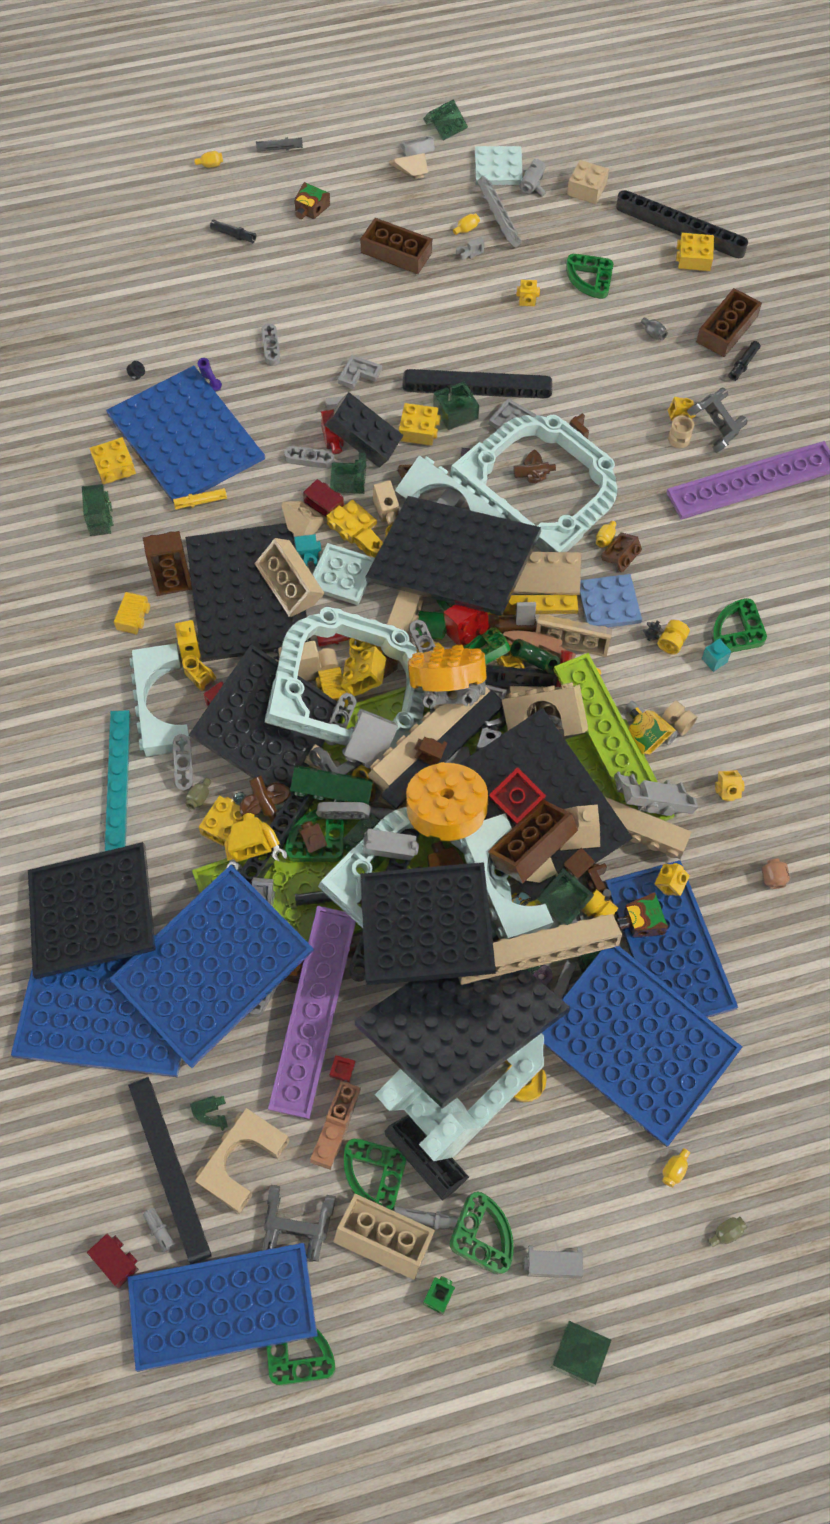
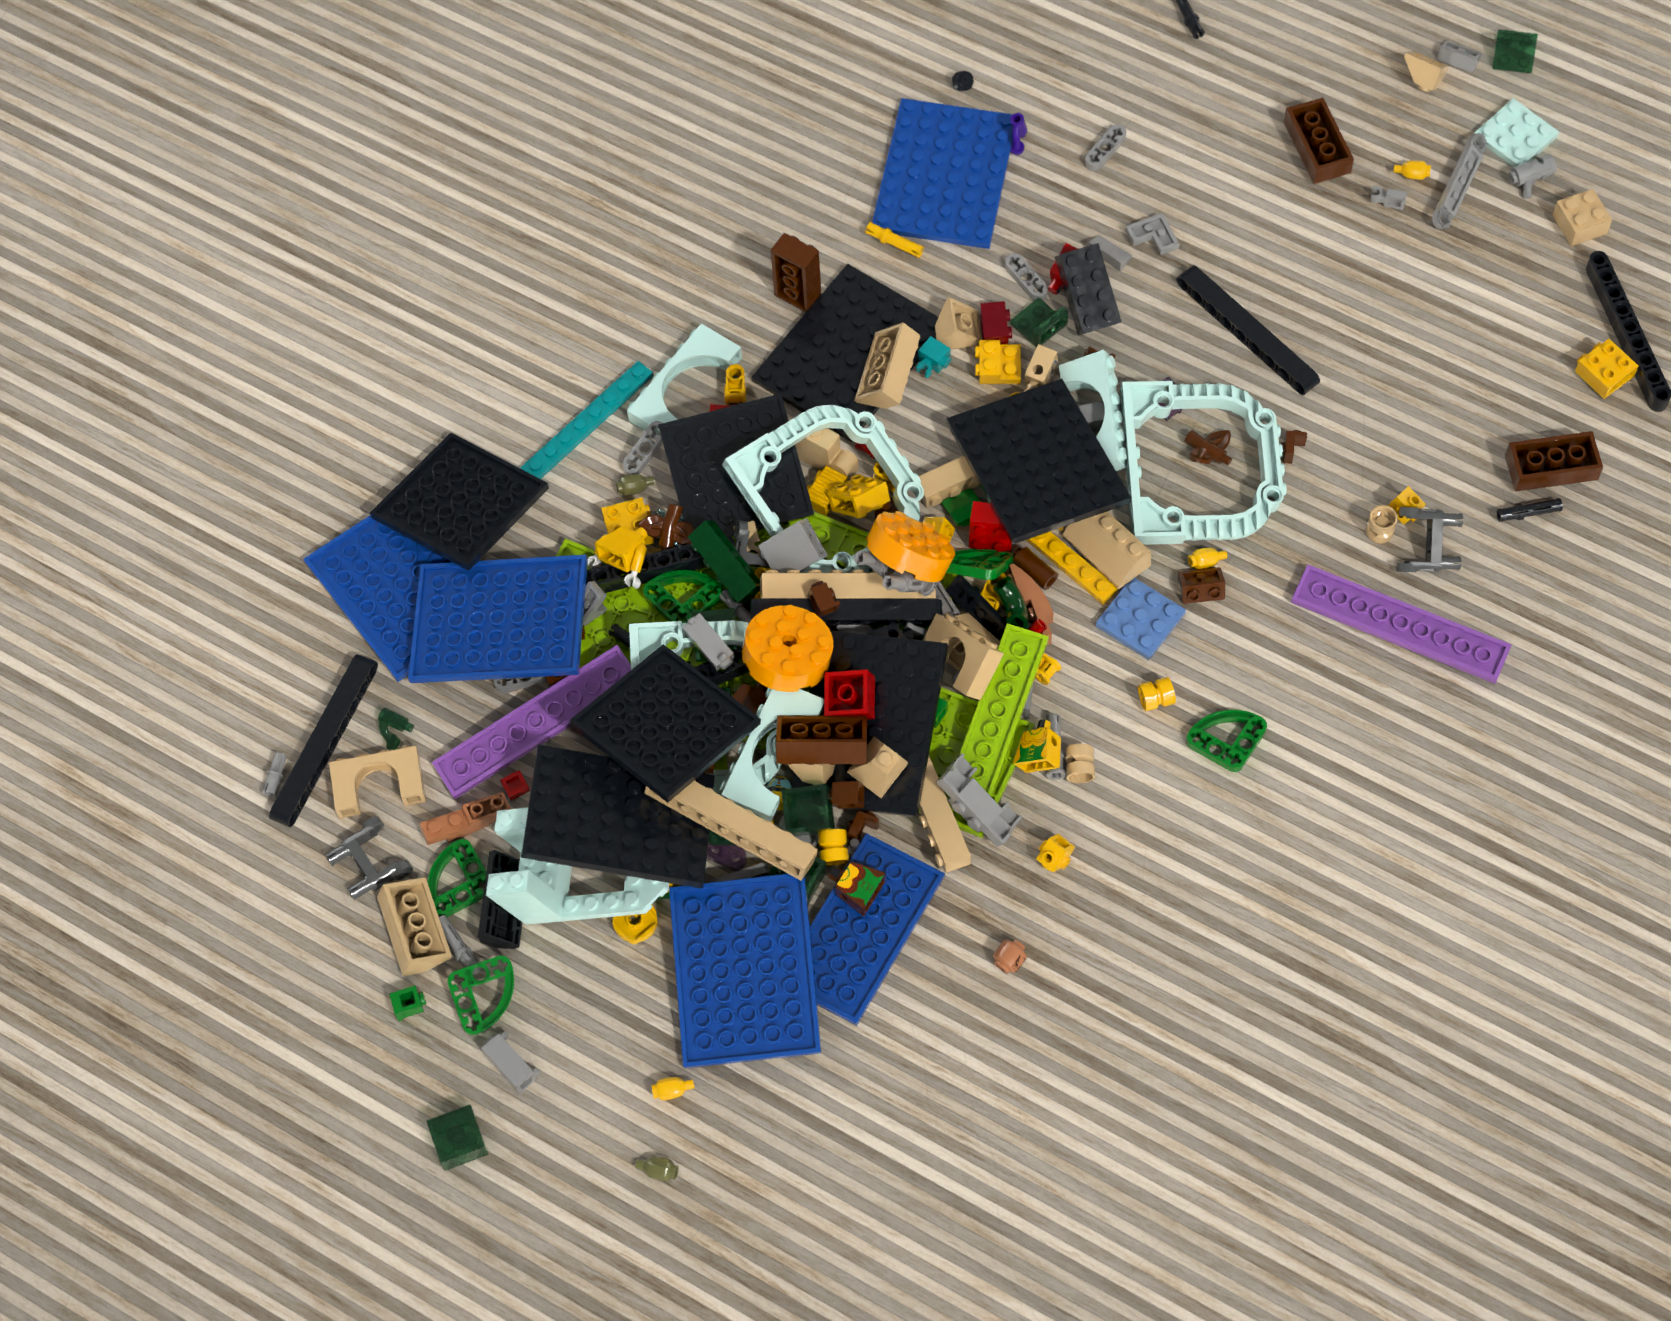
camera: 50 degrees right, 0 degrees up
clear green piece [82,484,114,536] -> none
dark red piece [86,1233,139,1289] -> none
yellow brick [89,437,136,484] -> none
yellow brick [114,592,150,635] -> none
blue plate [128,1243,318,1372] -> none
yellow torso [175,620,202,661] -> none
green beam [267,1329,336,1386] -> none
reddish brown torso [294,182,330,219] -> none
reddish brown bracket [298,821,327,853] -> none
light aqua plate [313,543,375,605] -> none
light grey beam [316,802,371,819] -> none
light grey beam [325,693,356,745] -> none
yellow piece [354,528,383,558] -> none
yellow brick [399,403,441,446] -> none
light grey beam [410,620,436,653] -> none
clear green piece [433,381,479,430] -> none
light grey plate [488,399,536,429] -> none
light grey slope [514,602,536,625] -> none
yellow brick [516,279,540,306] -> none
tan slope [536,614,613,657] -> none
green beam [566,254,614,299] -> none
dark grey plant [641,317,668,340] -> none
black wheel [643,620,664,641] -> none
yellow brick [654,863,690,896] -> none
teal brick [702,639,731,672] -> none

